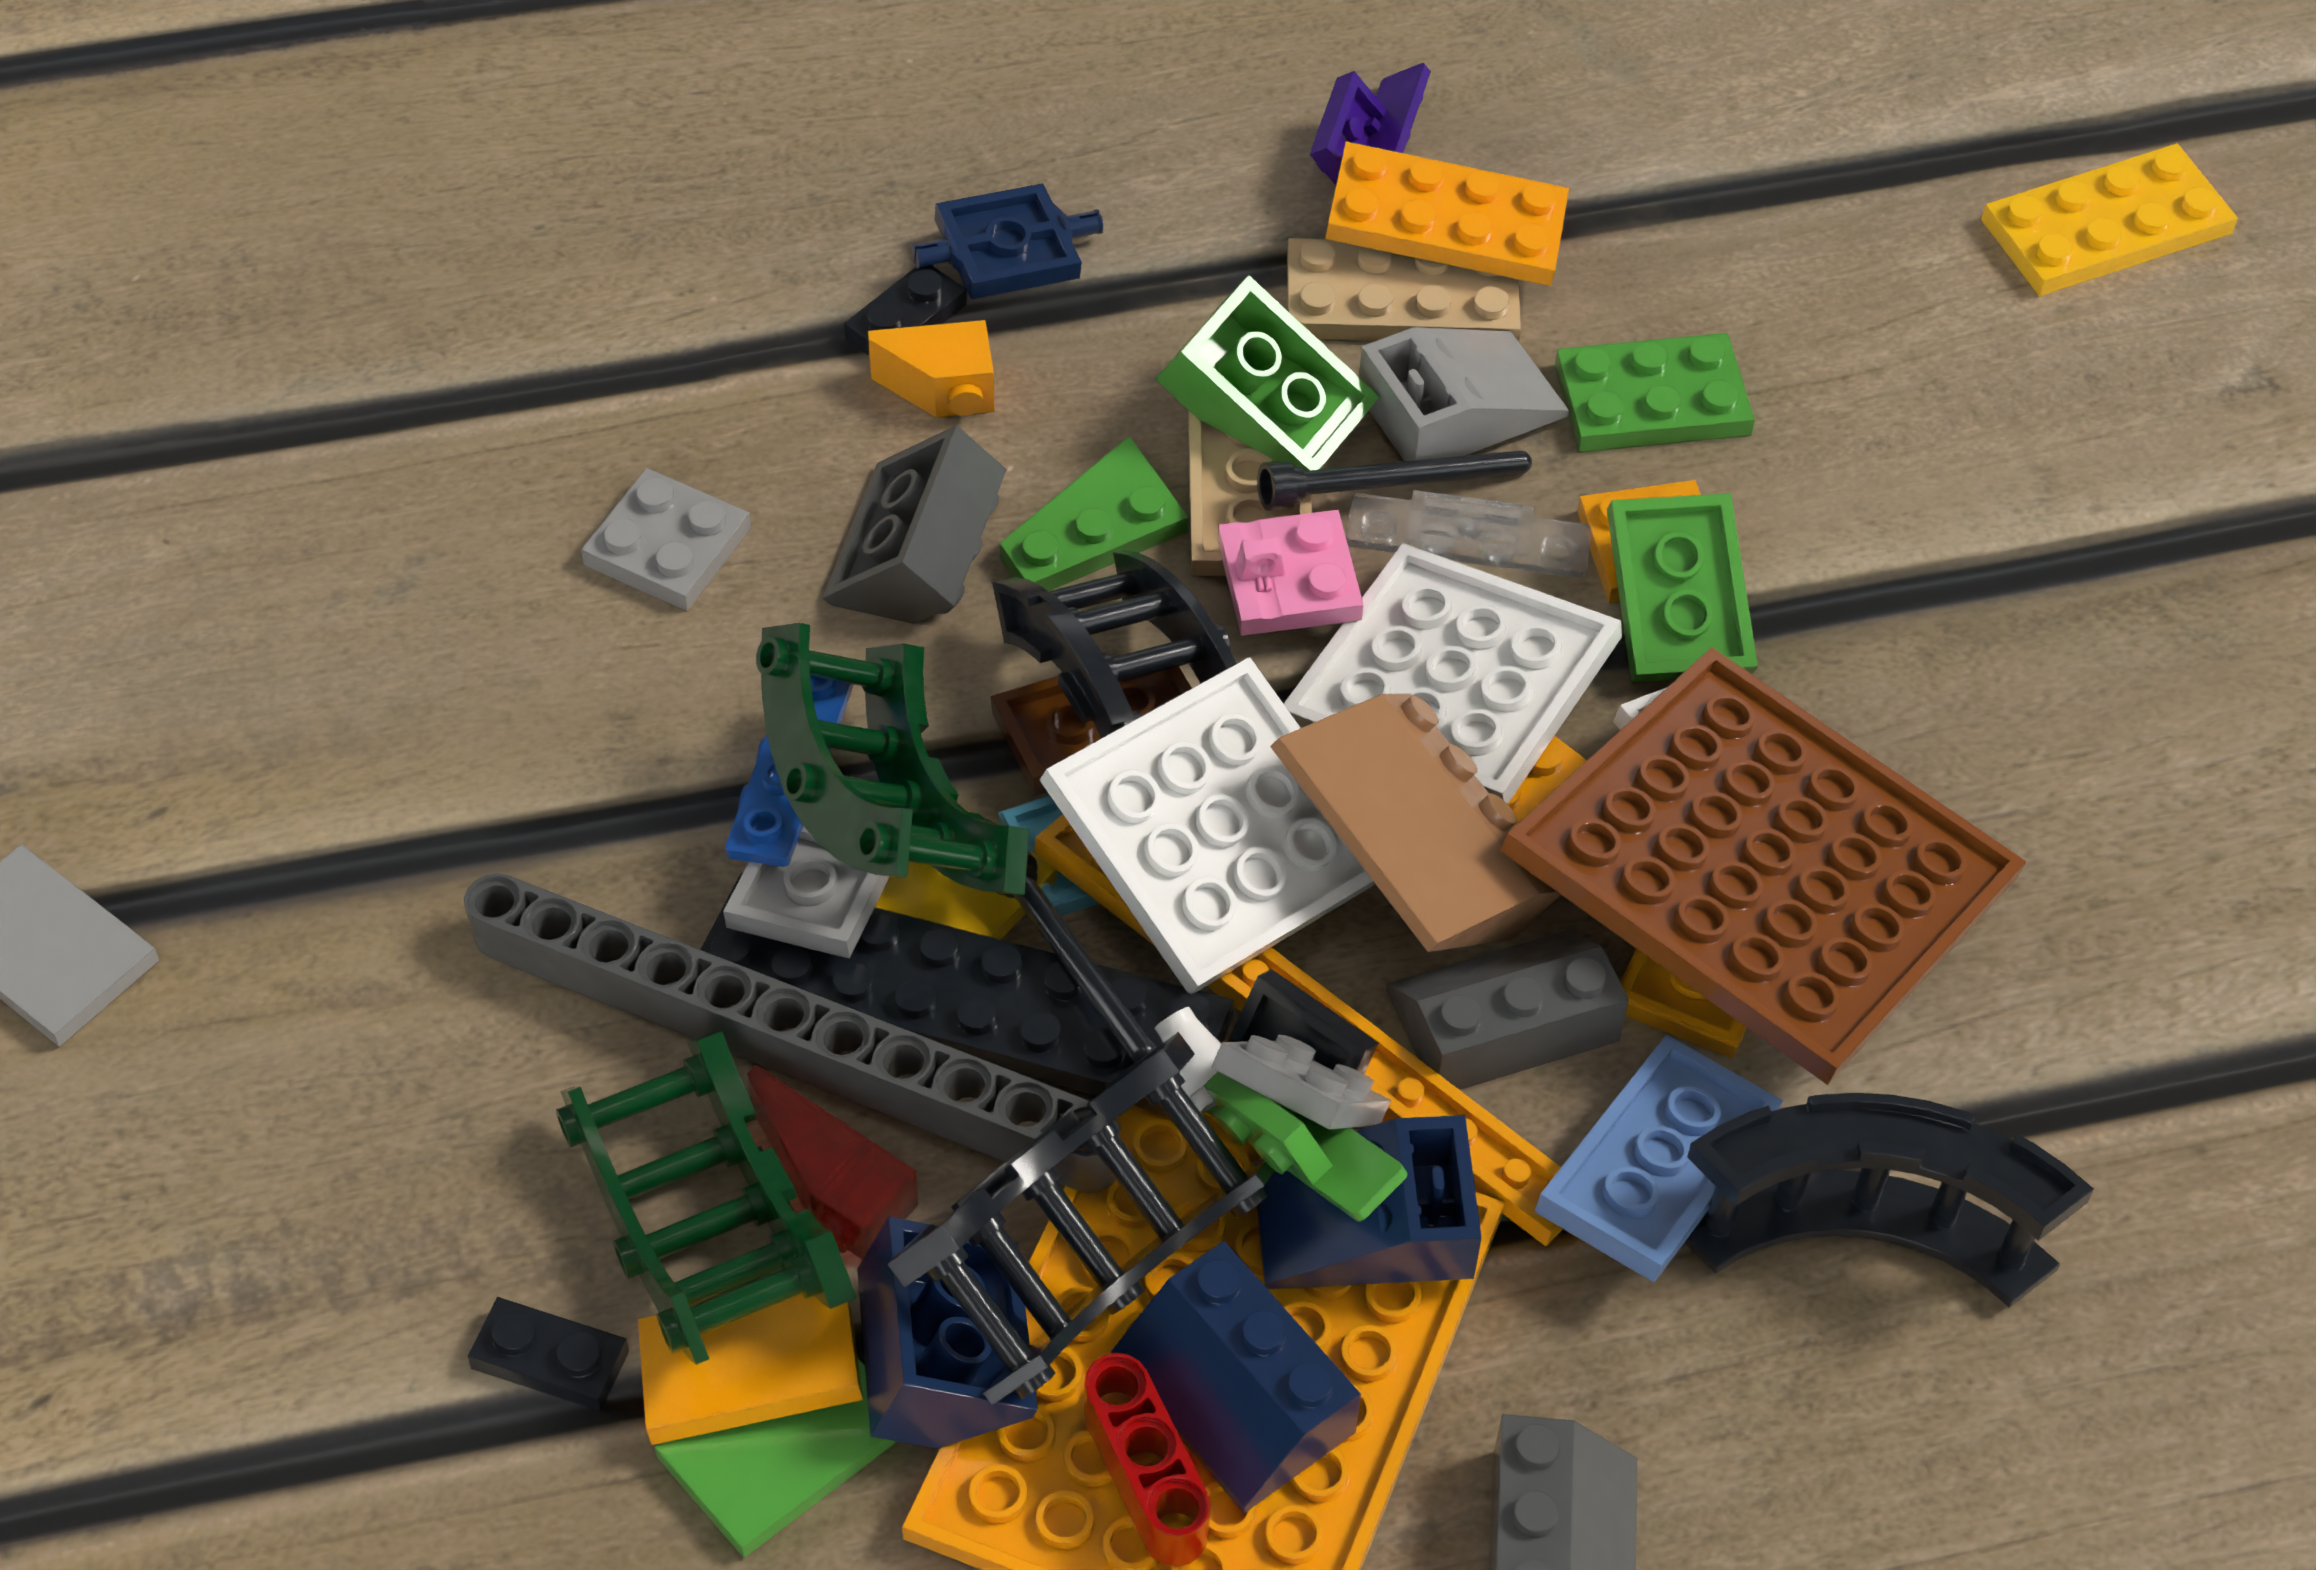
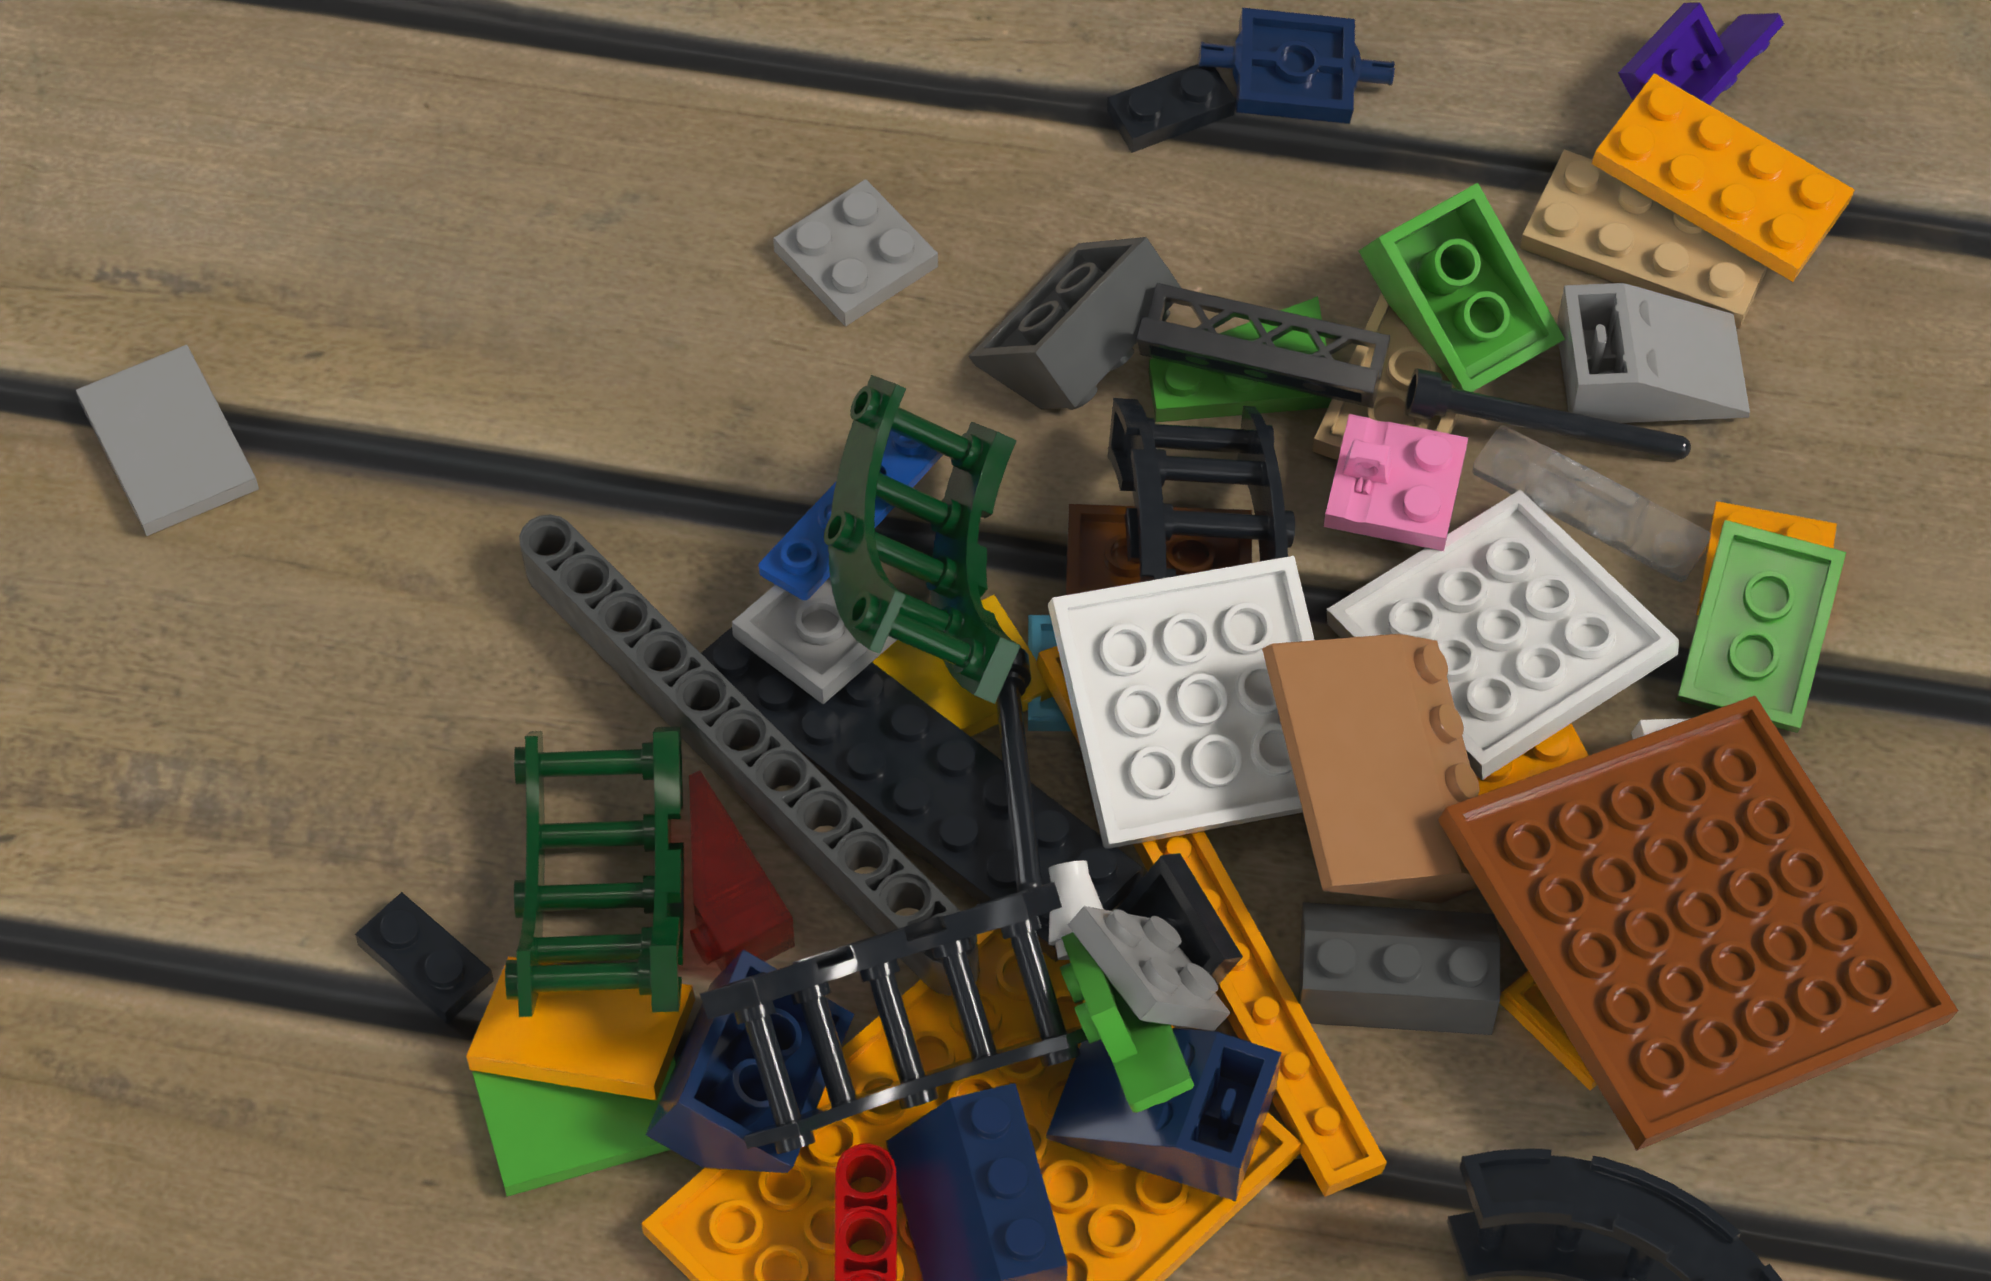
camera: 25 degrees right, 5 degrees up
light orange slope [868,320,995,418] -> none
medium blue plate [1534,1034,1783,1283] -> none
bright green plate [1555,333,1755,452] -> none
none -> black fence [1137,283,1390,408]

